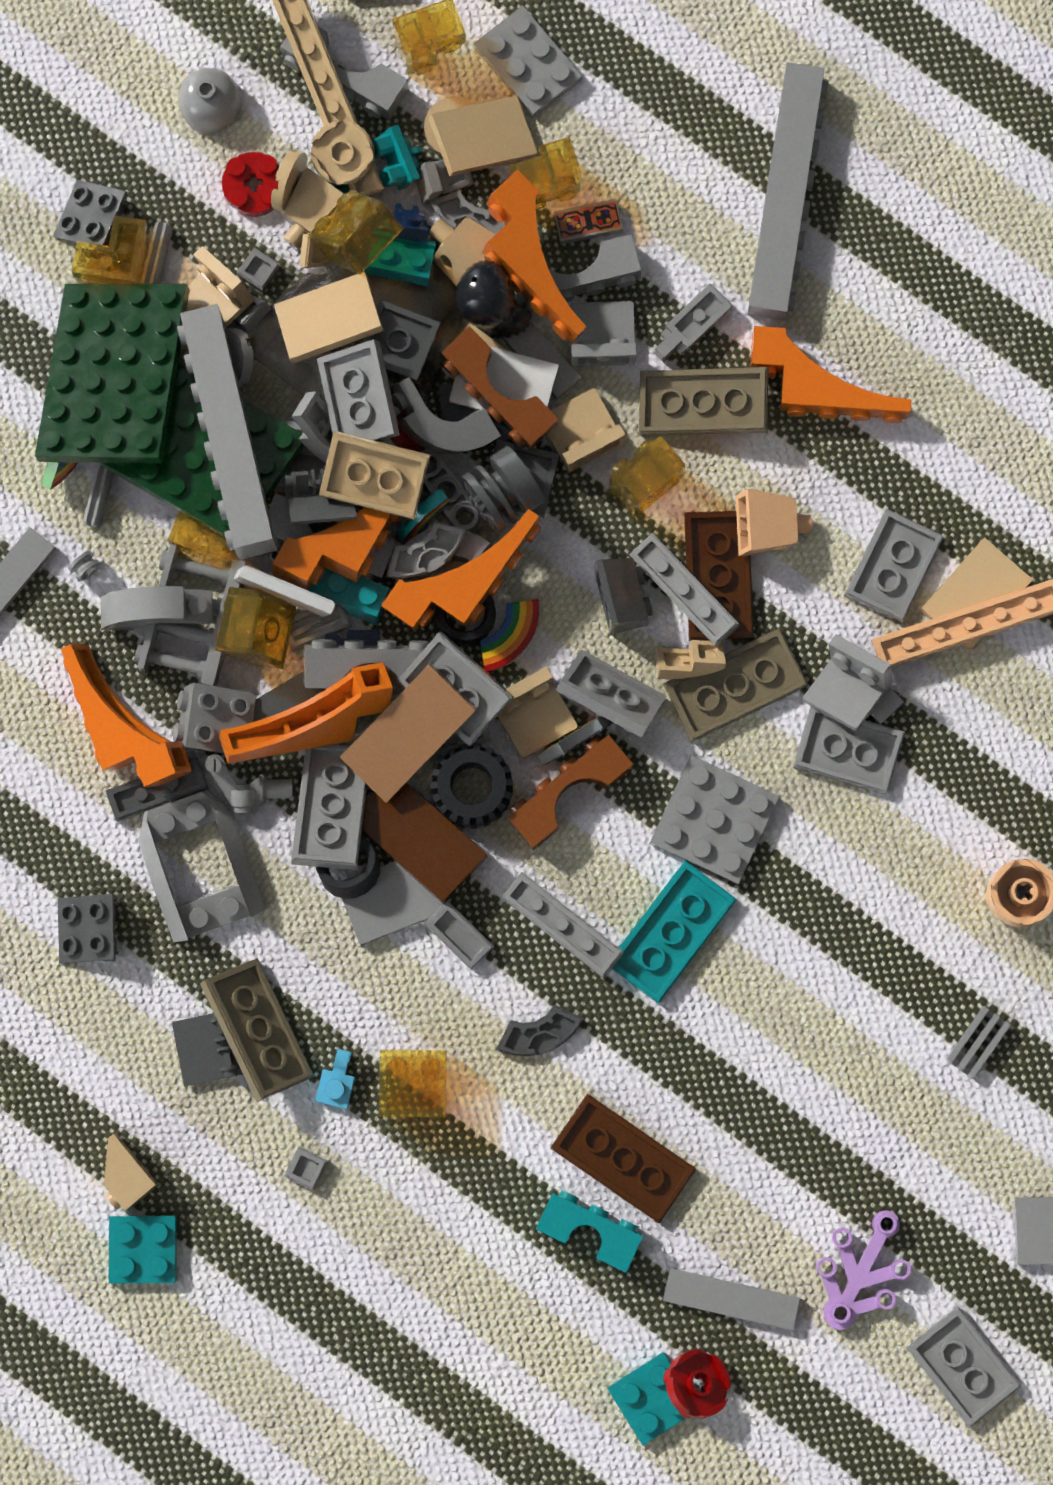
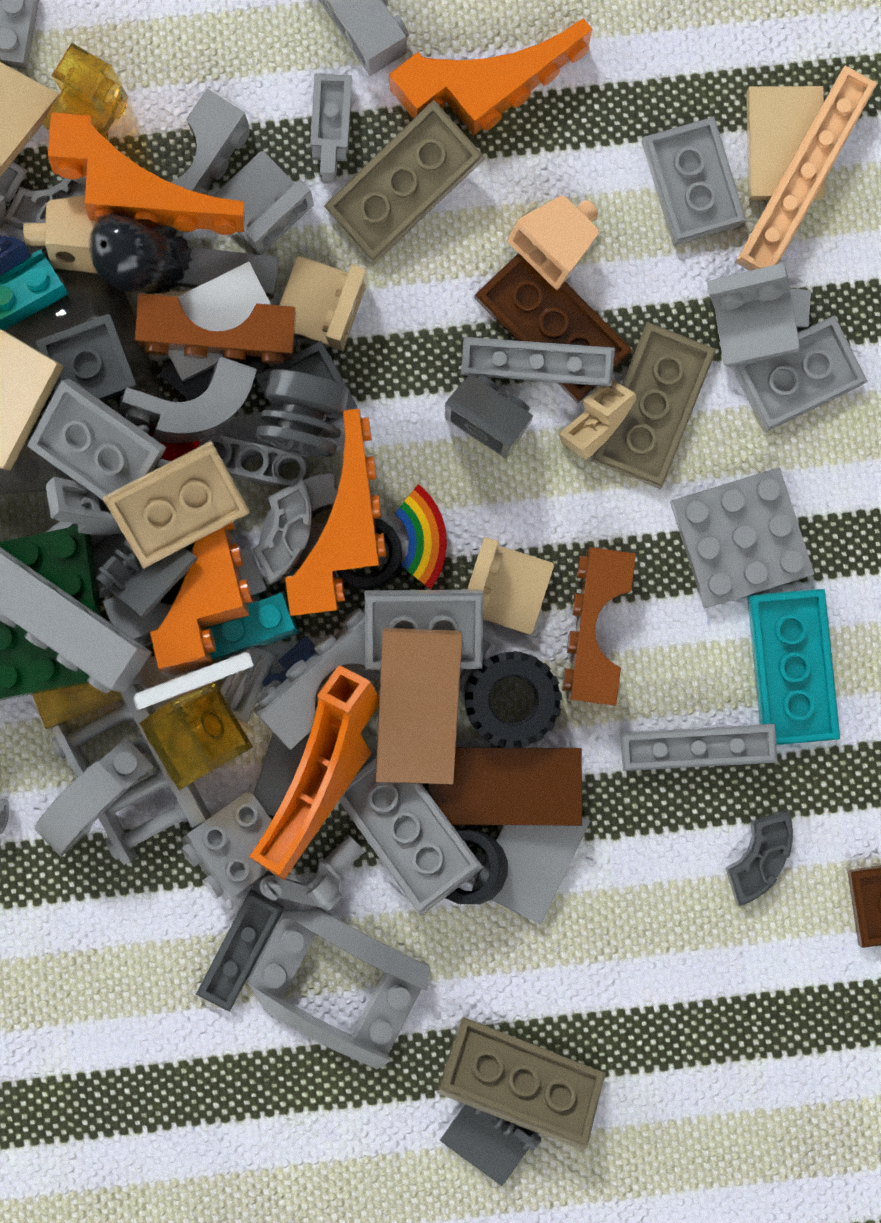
camera: 50 degrees left, 5 degrees up
dark grey hinge [58,894,119,964] -> none
orange arch [61,644,192,787] -> none
light grey tile [284,1146,328,1191] -> none
medium azure plate [315,1049,356,1109] -> none
clear yellow brick [379,1050,448,1118] -> none
teal tile [395,489,450,545] -> none
light grey tile [424,900,494,970] -> none
dark grey tile [537,716,614,765] -> none
tile [554,199,623,245] -> none
light grey plate [556,650,667,738] -> none
clear yellow brick [609,435,685,519] -> none

